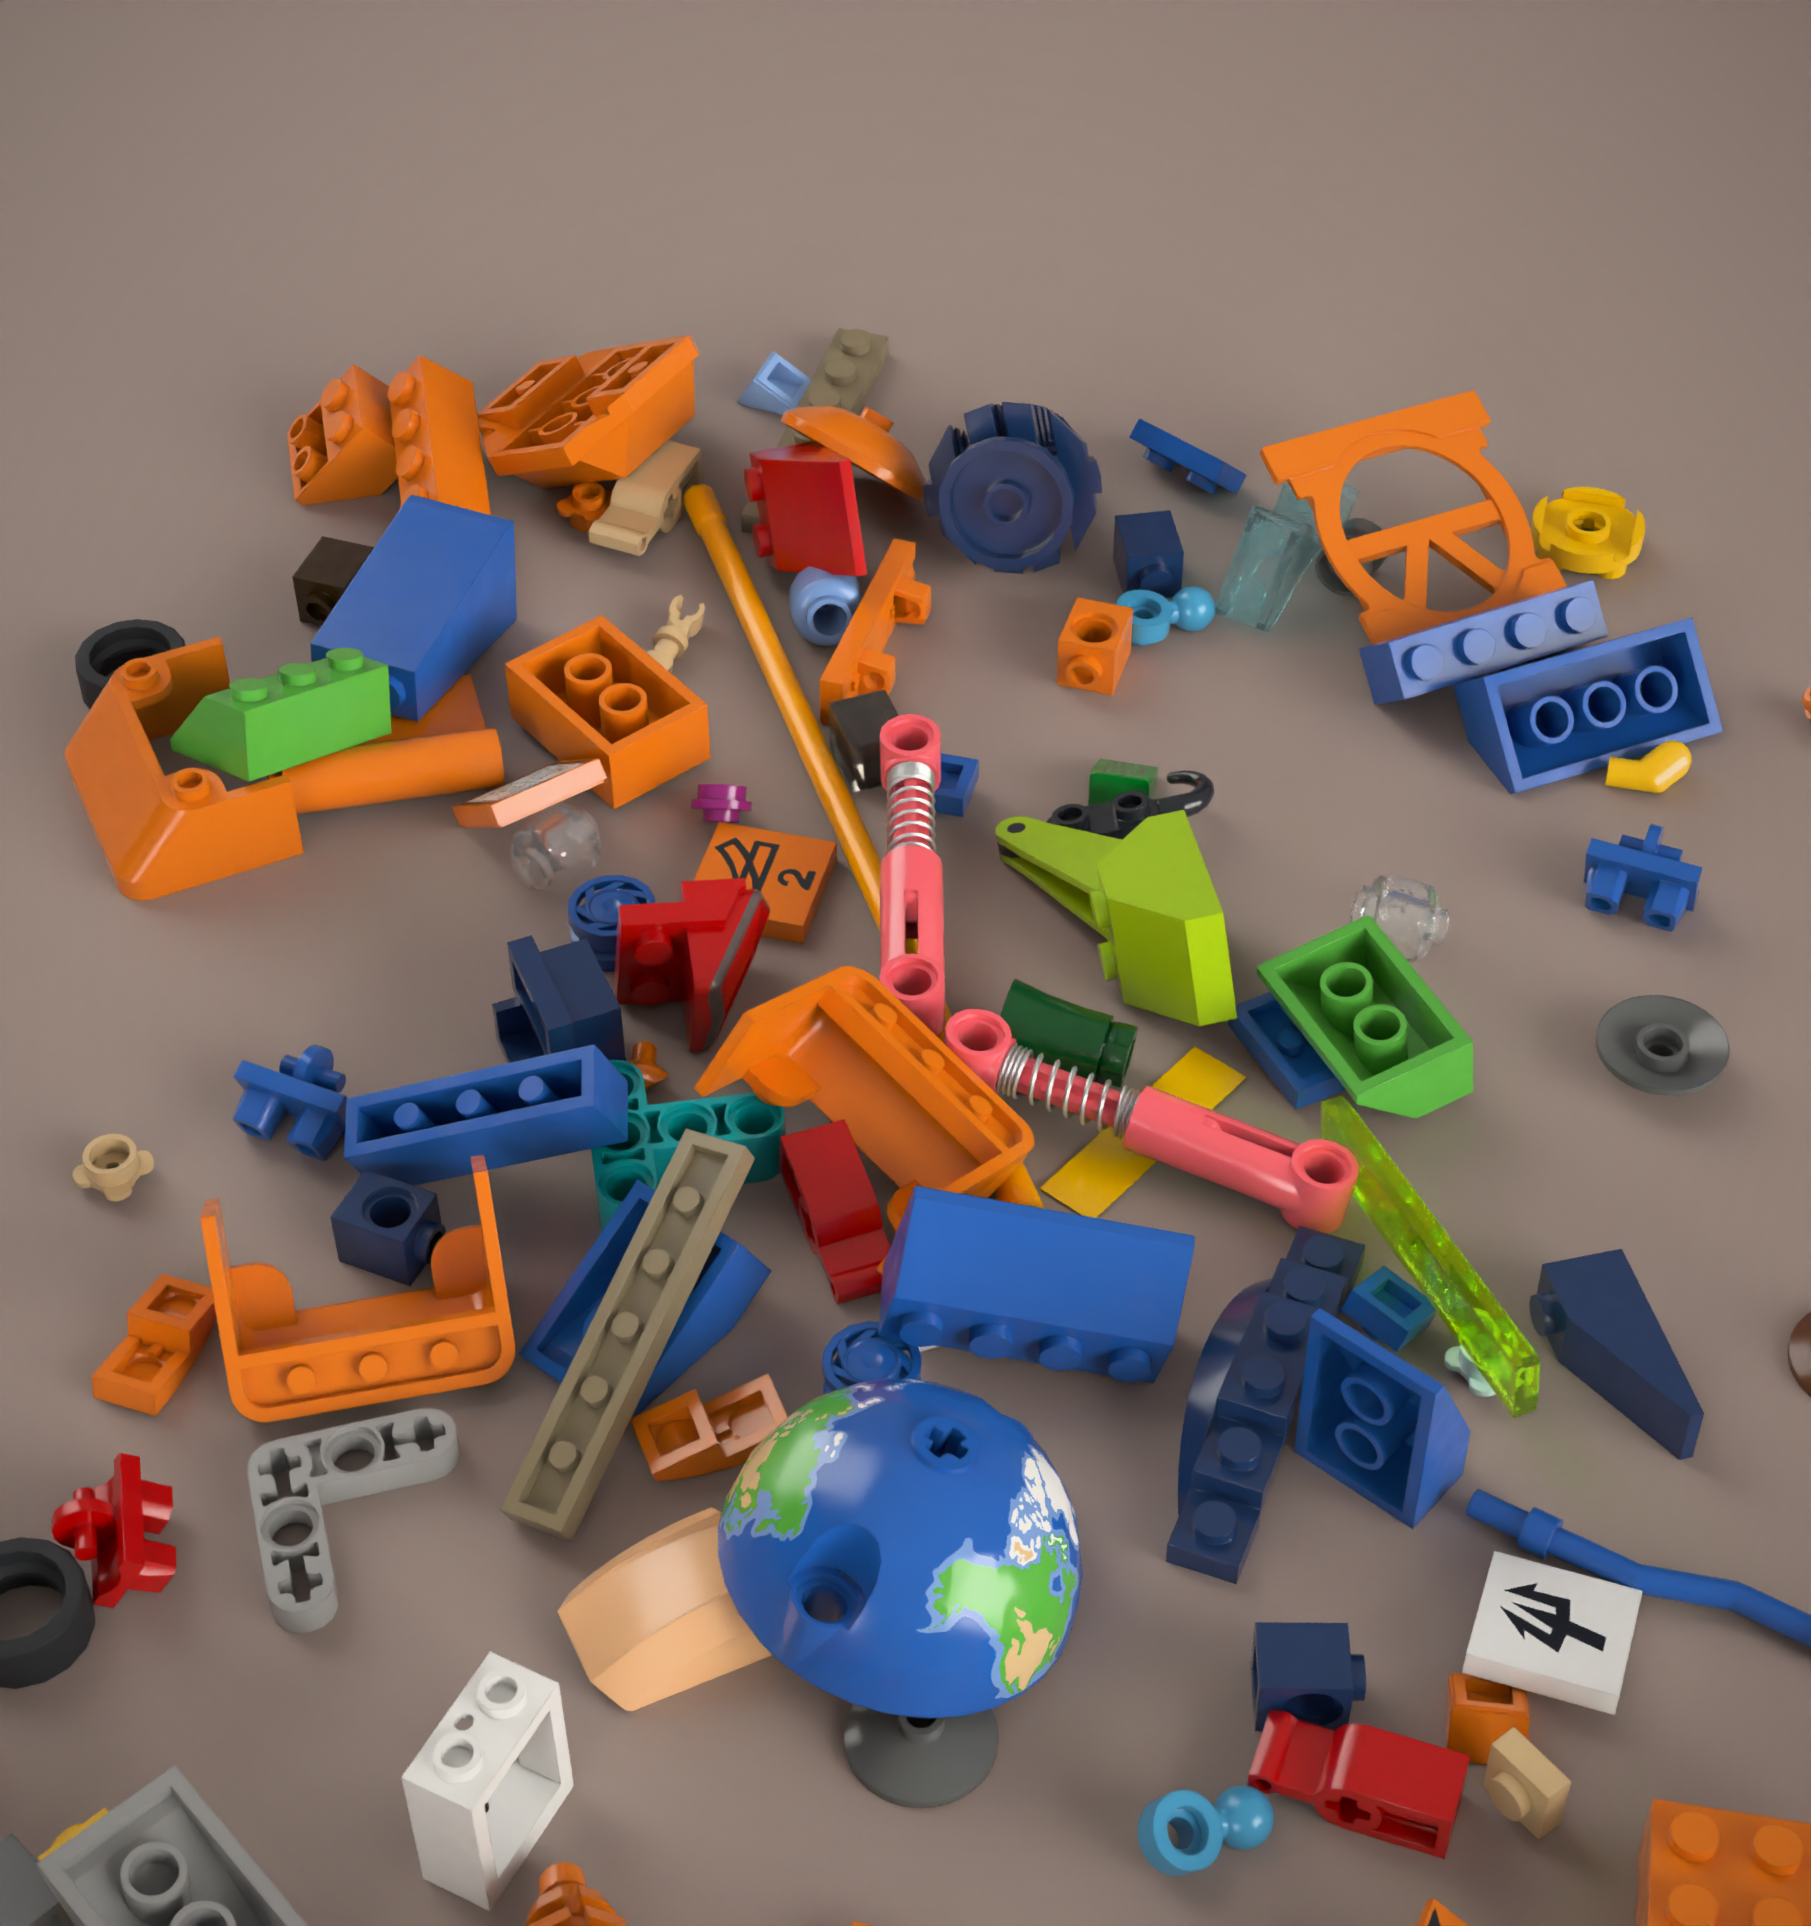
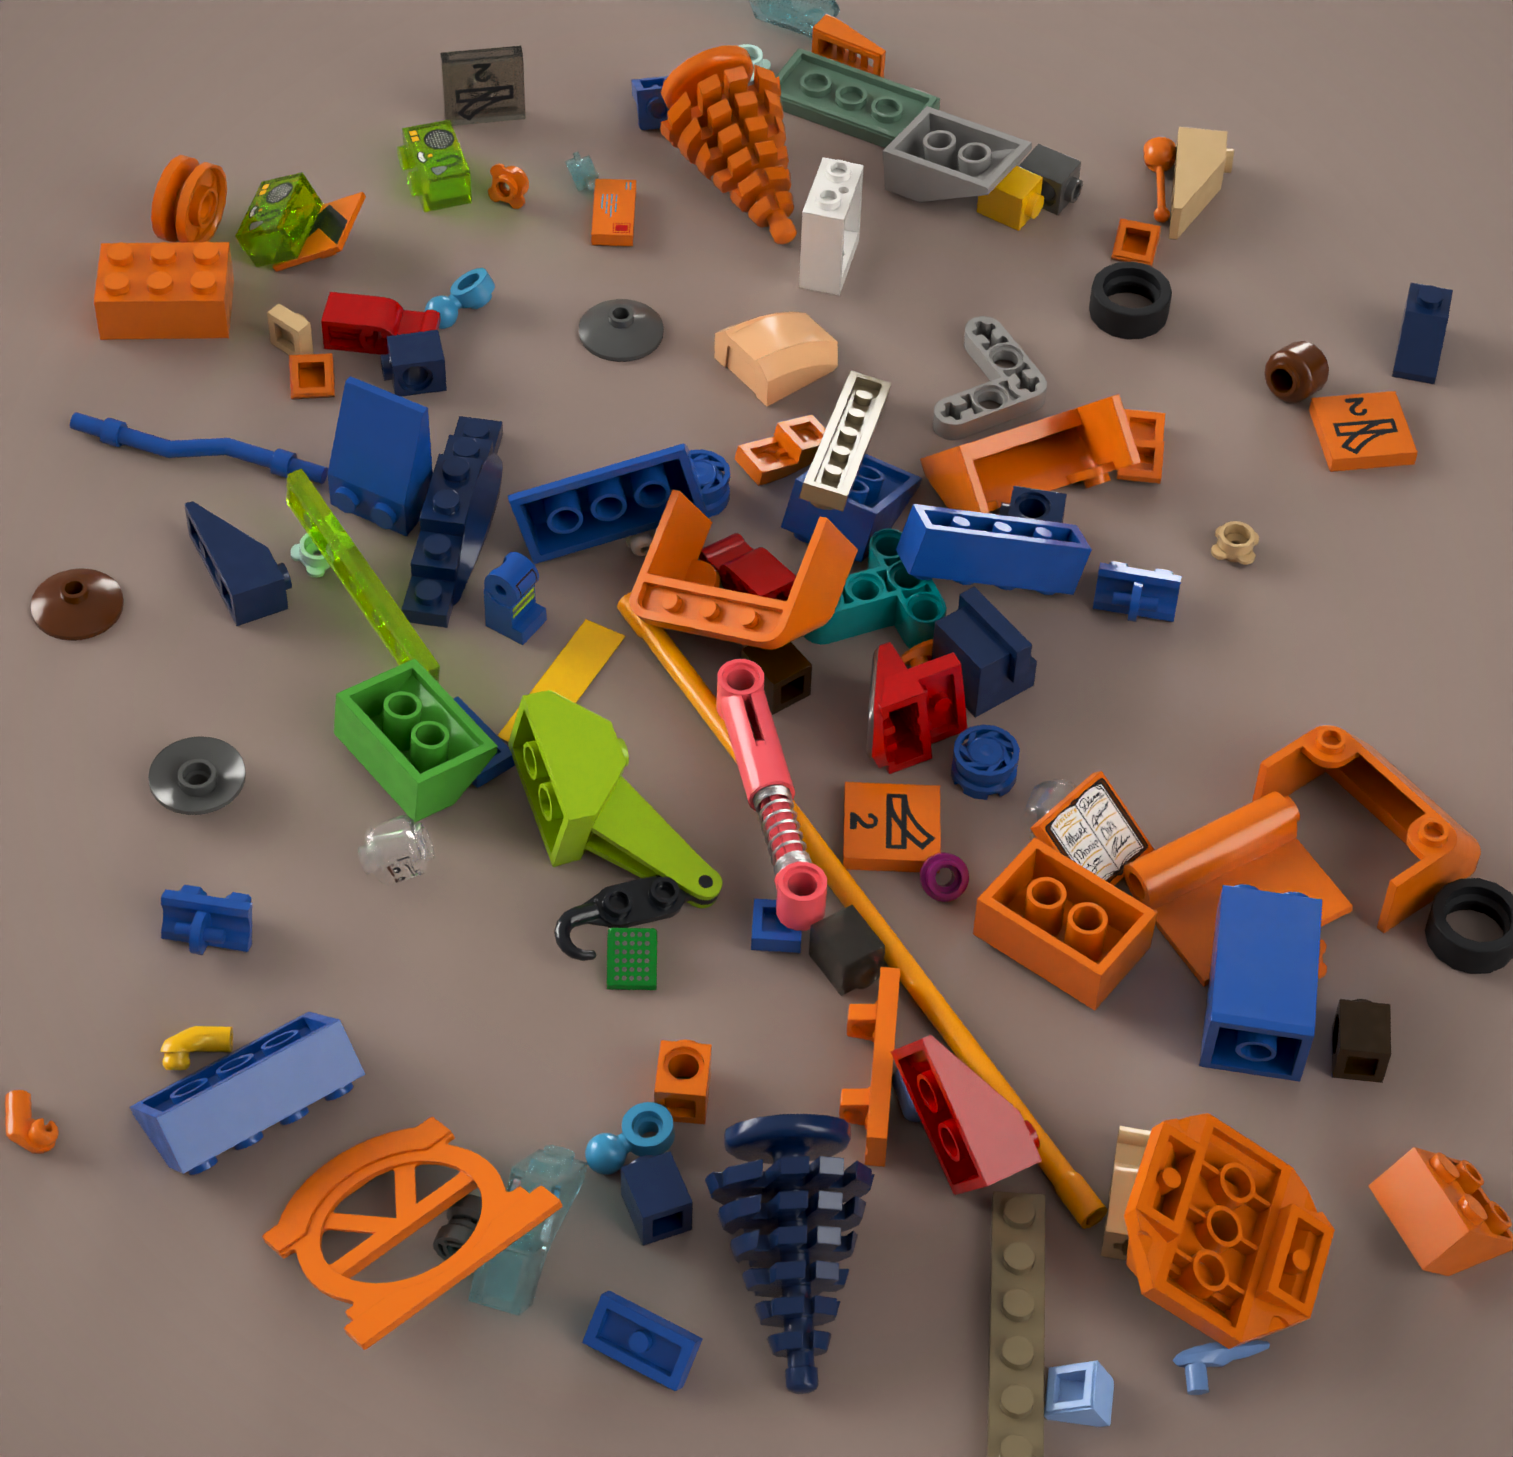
camera: 165 degrees right, 5 degrees up
red hips [51,1453,177,1608] -> none
bright green slope [170,648,392,782] -> none
orange brick [388,355,491,515] -> none
tan piece [647,595,705,673] -> none
blue piece [718,1378,1083,1718] -> none
orange dish [780,405,926,505] -> none
coral piece [943,1009,1359,1234] -> none
dark green plant [1000,978,1138,1088] -> none
blue plate [1341,1266,1440,1352] -> none
brick [1359,580,1609,705] -> none
white tile [1462,1551,1643,1715] -> none
yellow plate [1530,487,1646,579] -> none
none -> blue leg [484,552,547,645]

